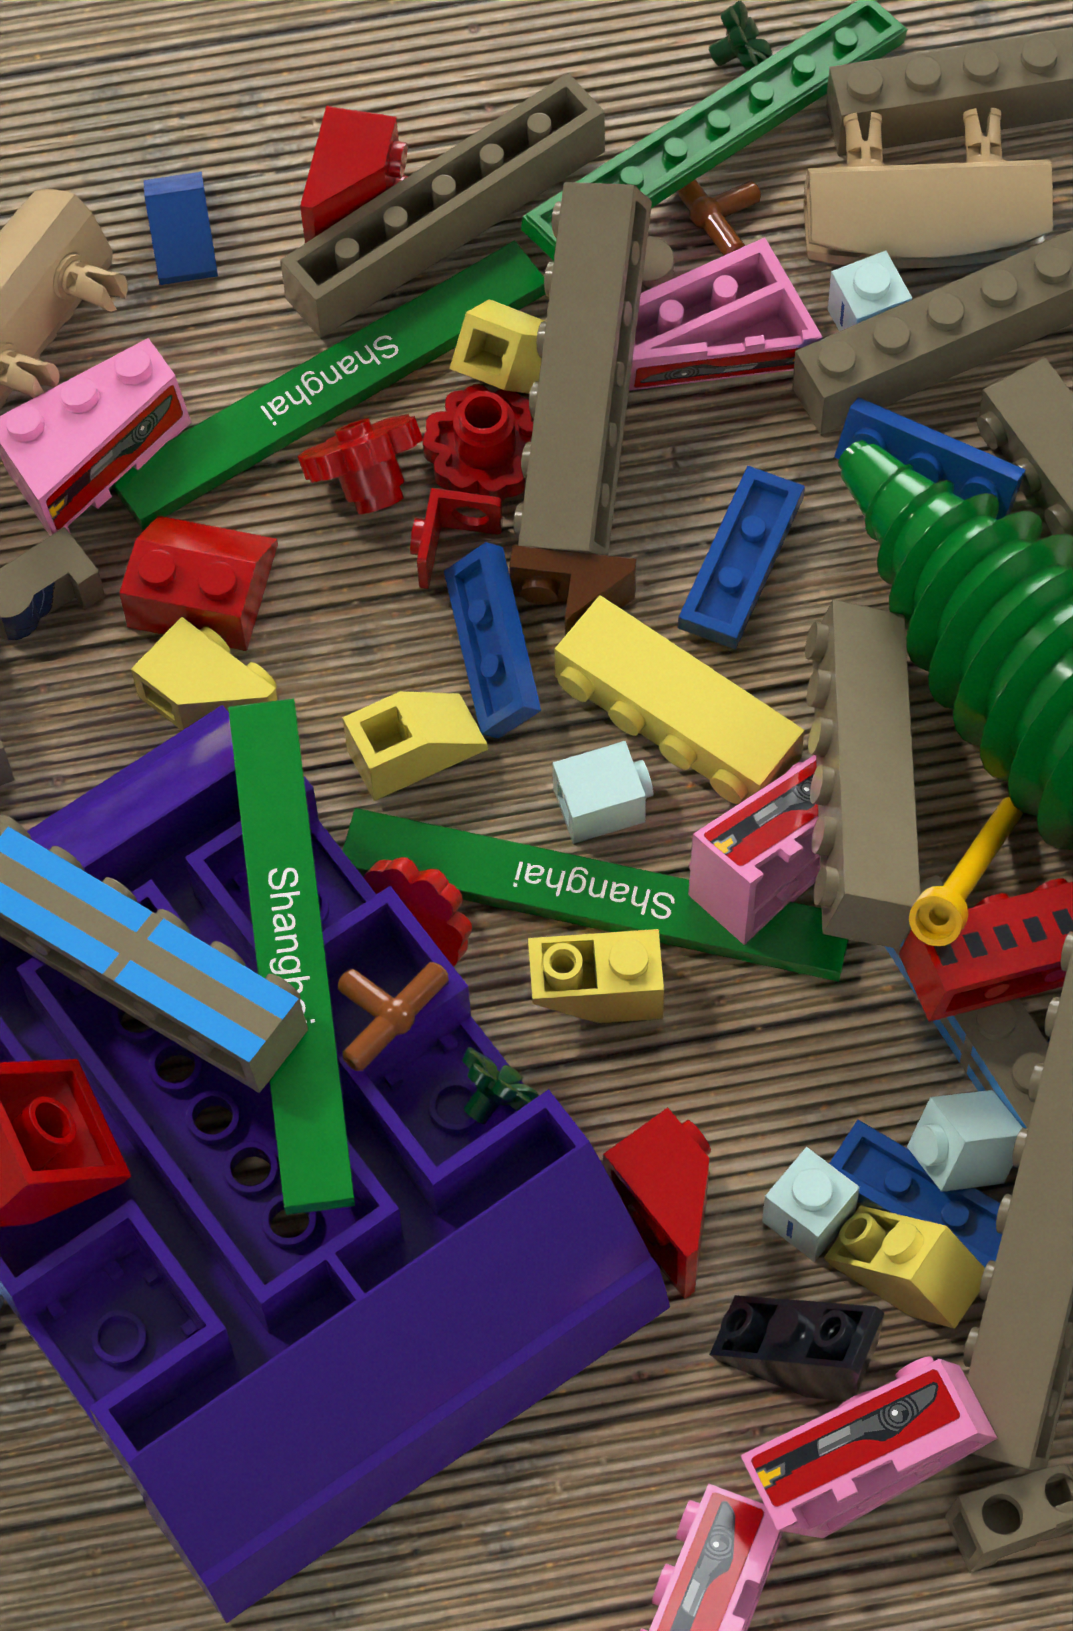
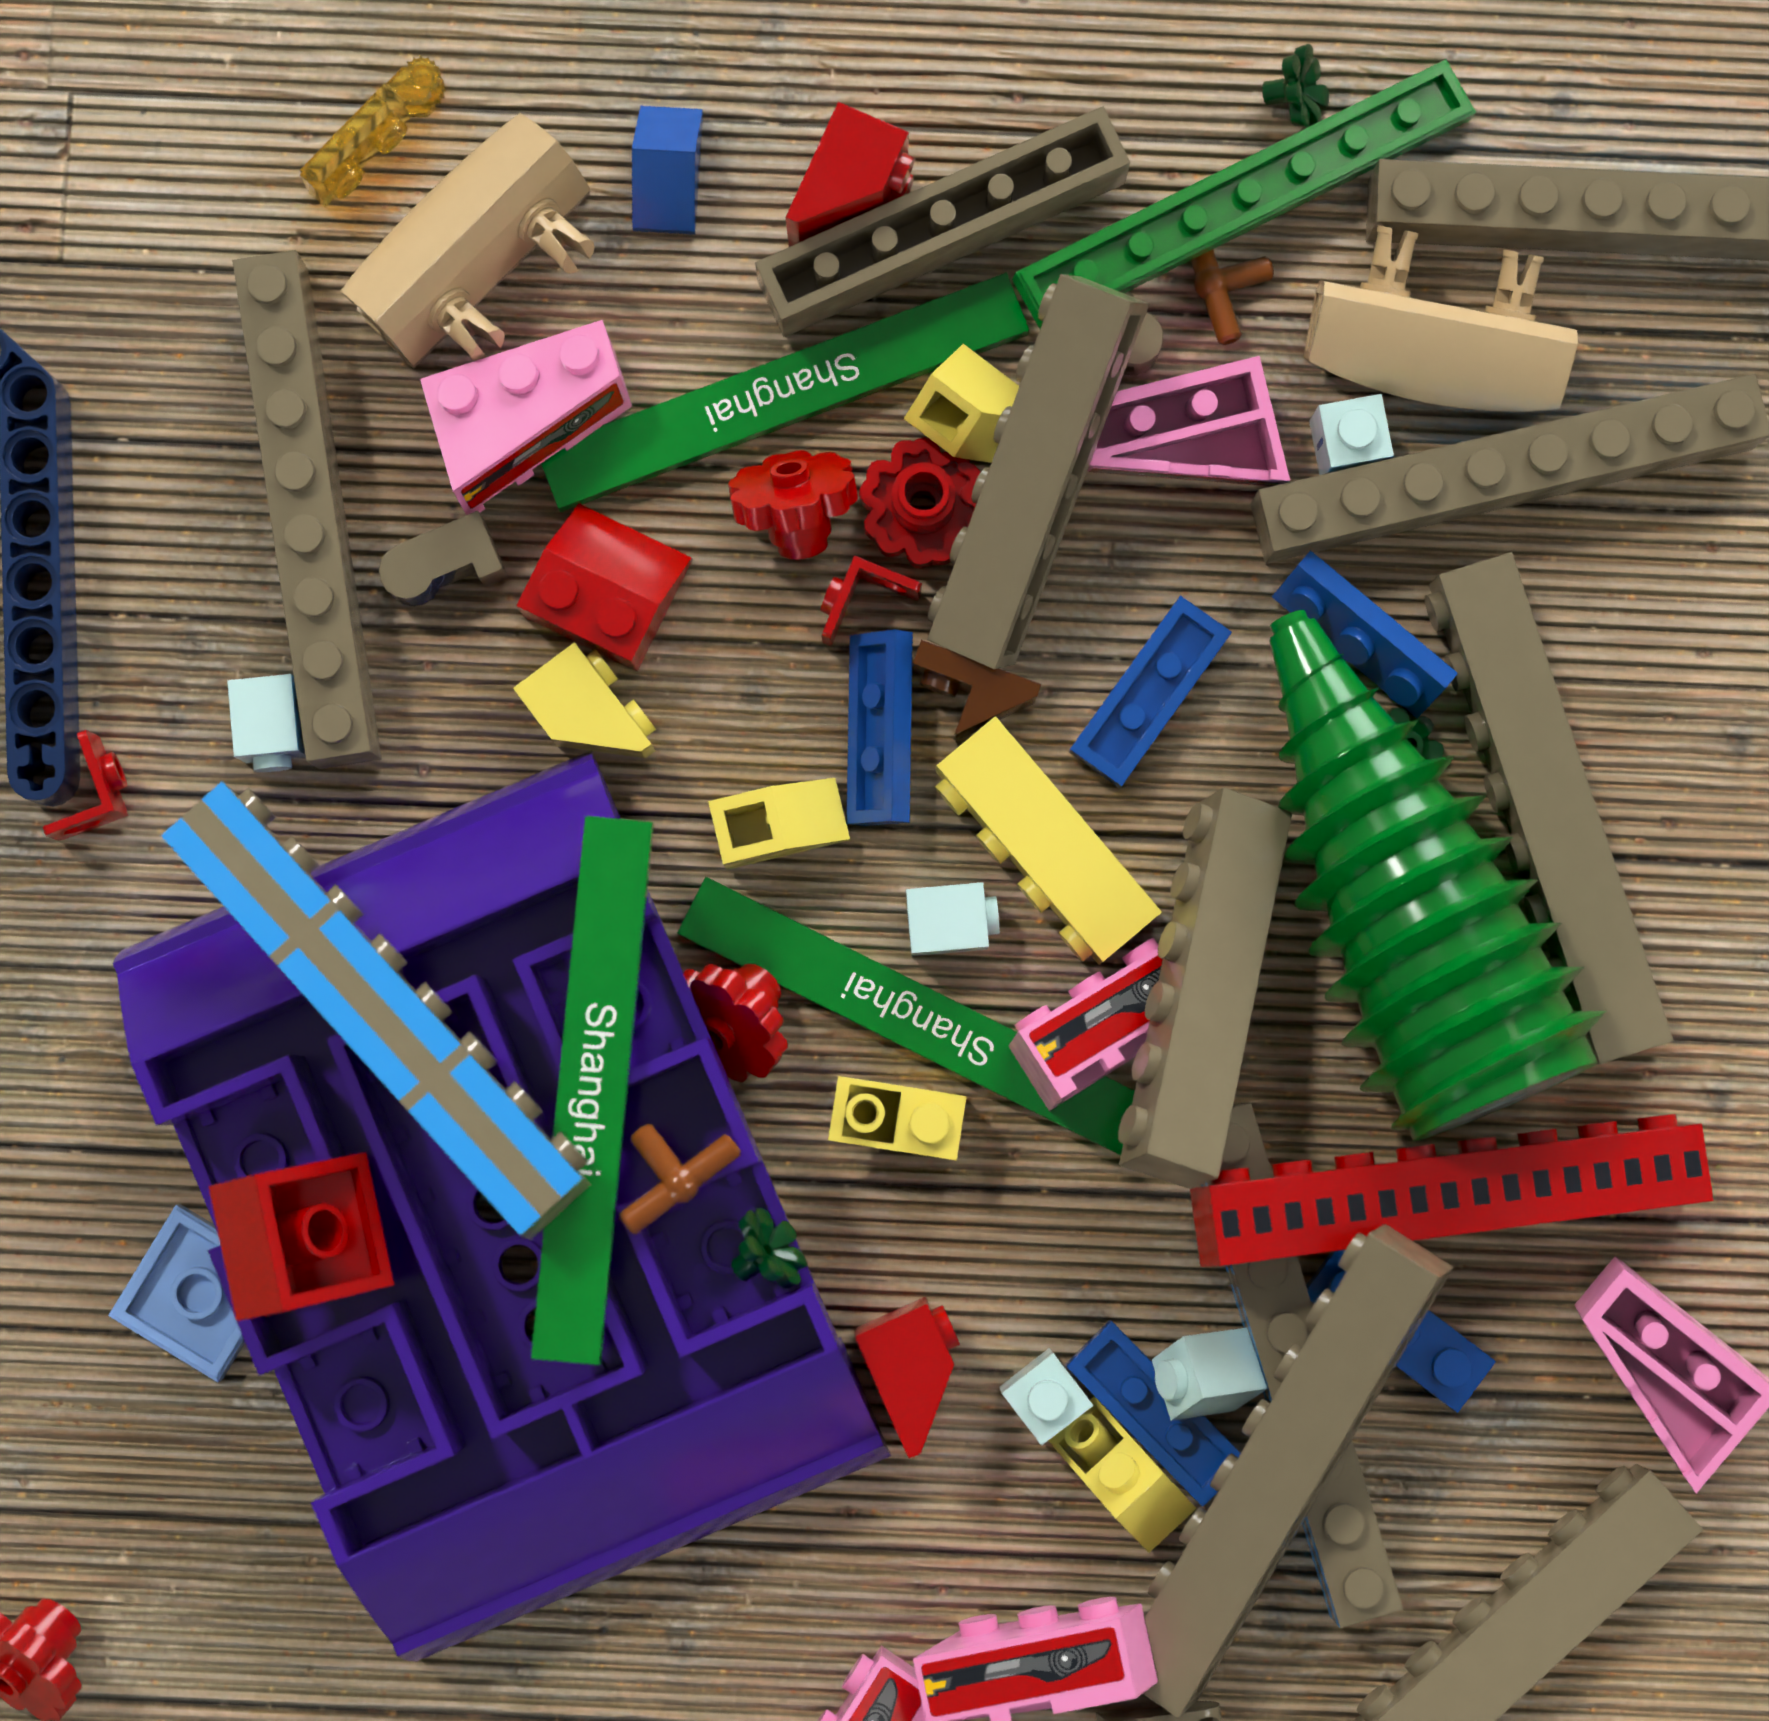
camera: 10 degrees right, 20 degrees up
black slope [709,1295,884,1402] -> none
yellow piece [909,797,1023,946] -> none

